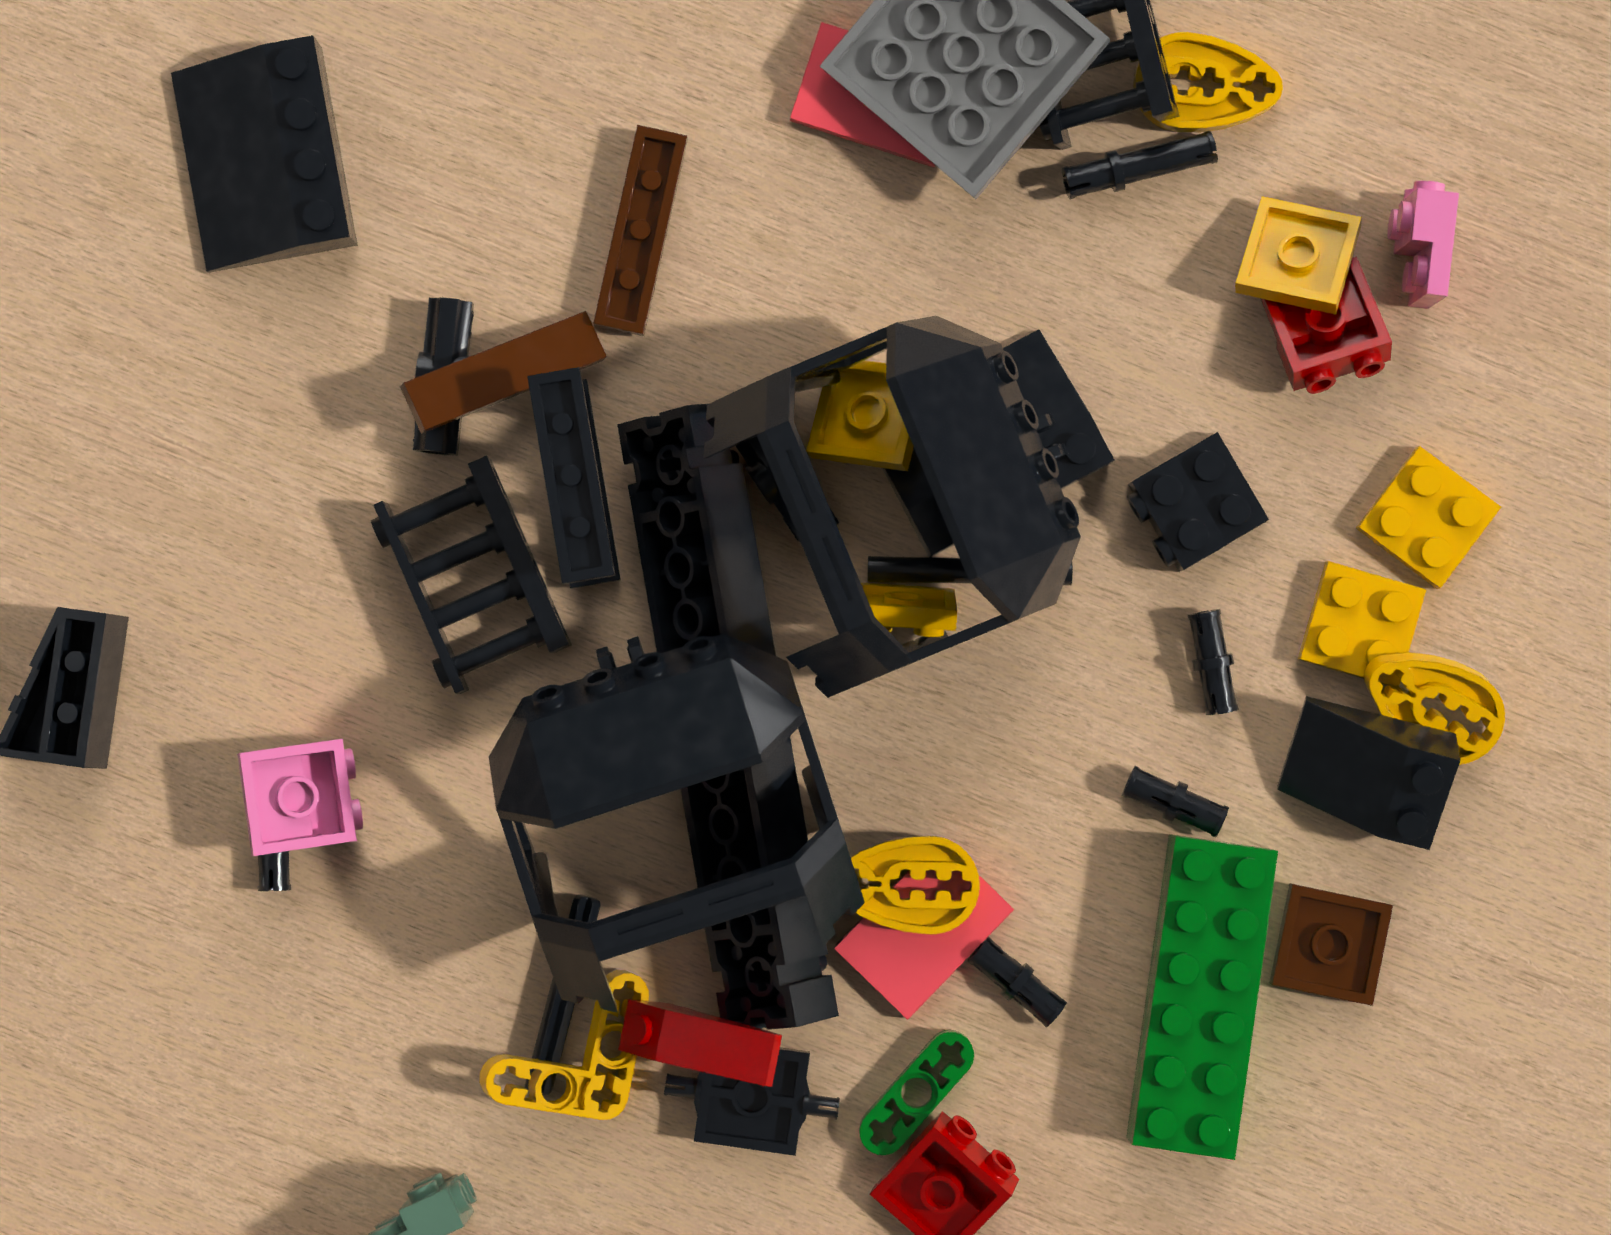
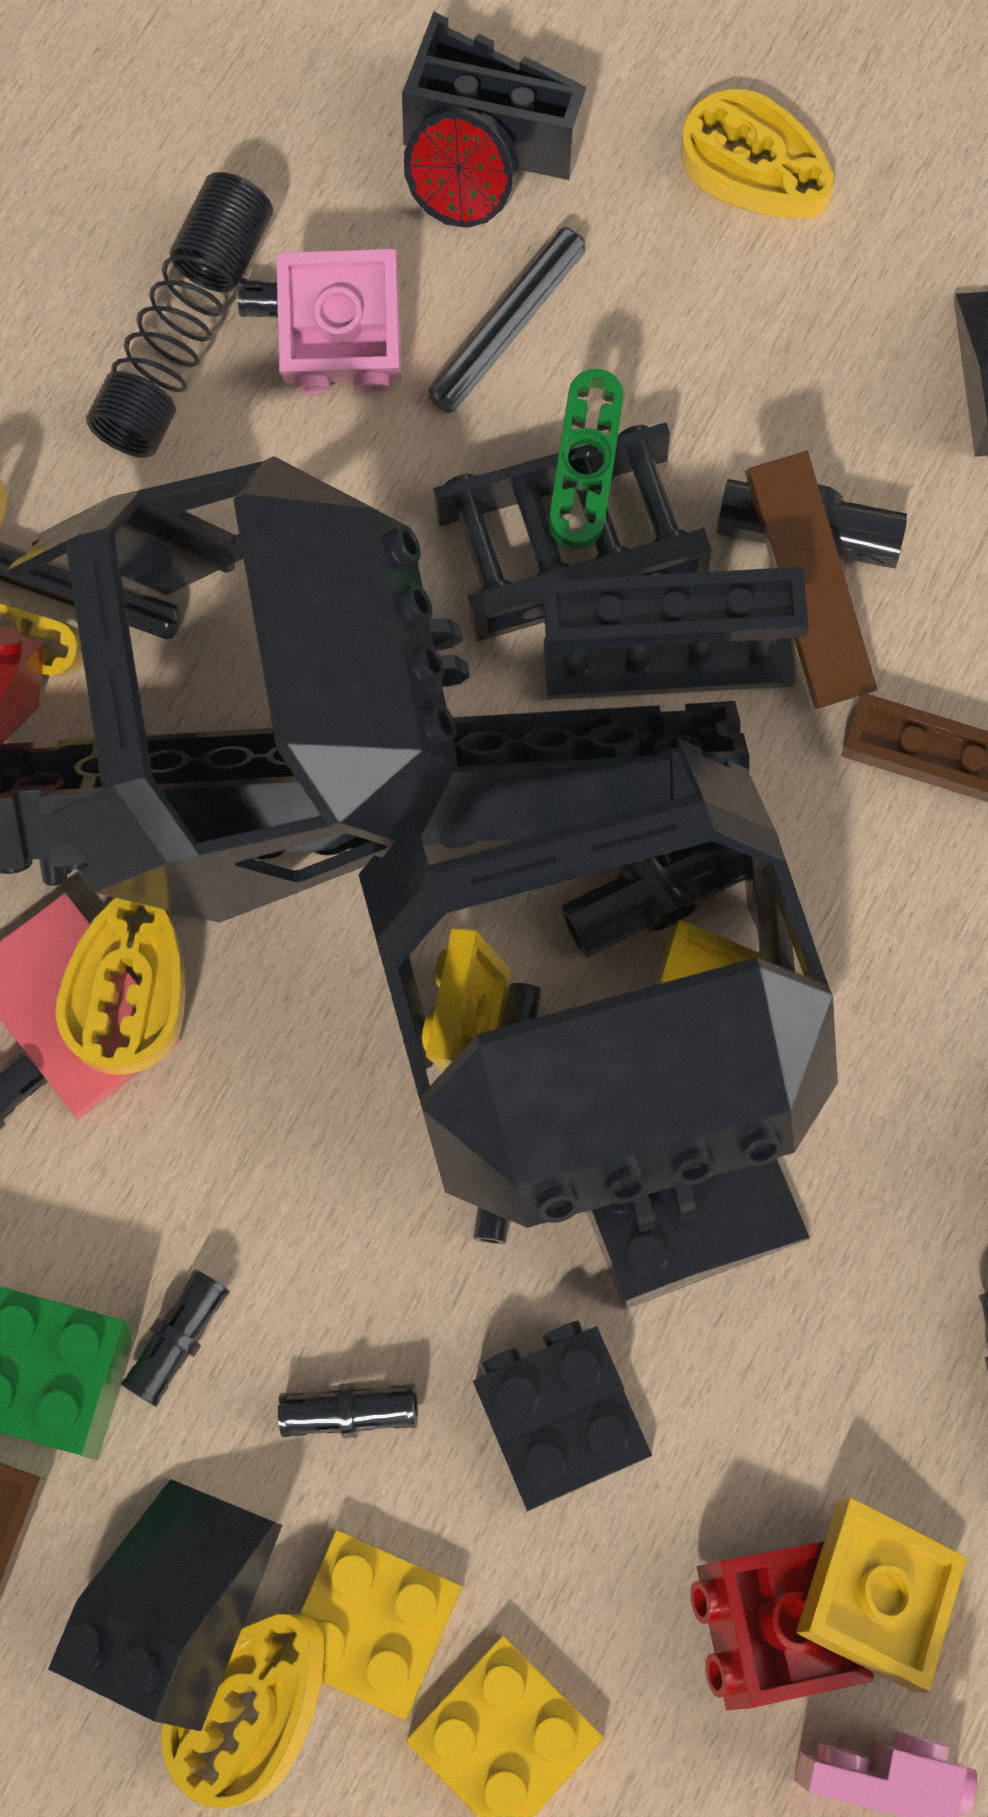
camera: 105 degrees right, 15 degrees down
none -> black piece [86,172,274,458]
none -> tile [404,105,519,228]
none -> black axle [428,227,585,413]
none -> green beam [549,368,624,550]
none -> yellow piece [681,89,834,219]

